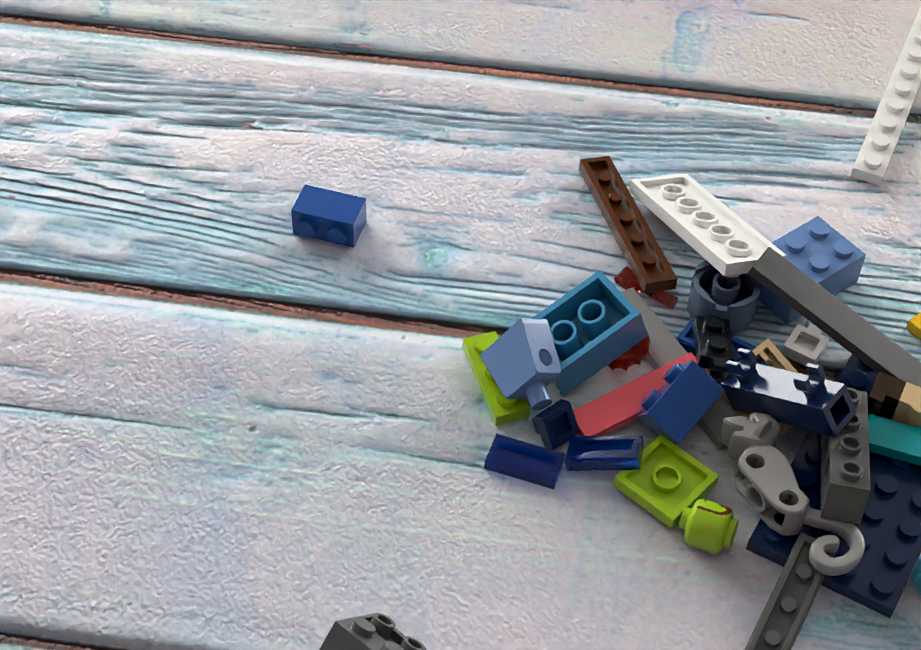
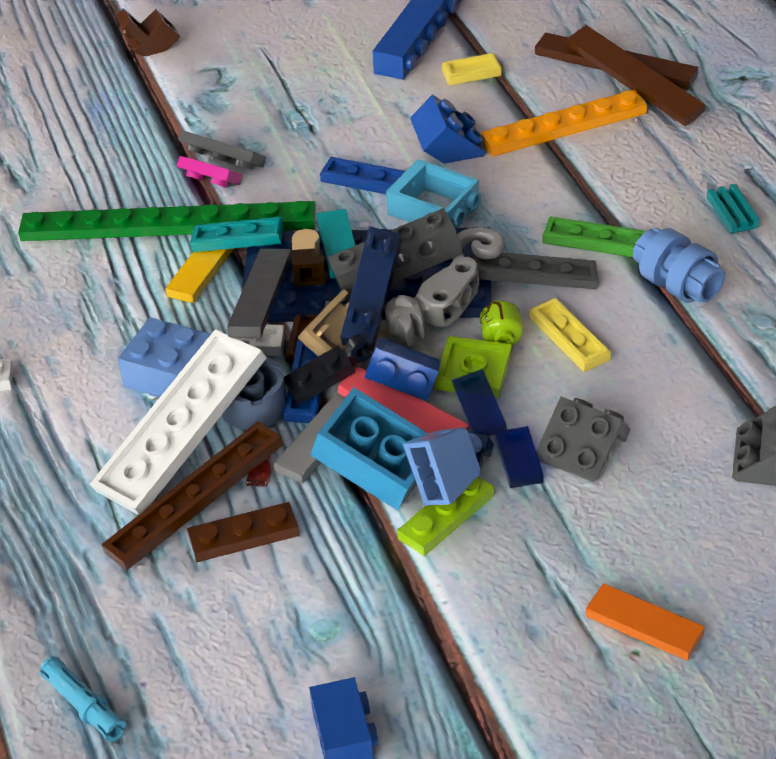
camera: 115 degrees left, 5 degrees down
none -> medium azure pin [39,656,127,742]
none -> reddish brown plate [187,502,300,563]
none -> light yellow tile [529,298,611,372]
none -> dark grey bracket [535,396,631,482]
none -> orange tile [586,583,705,661]

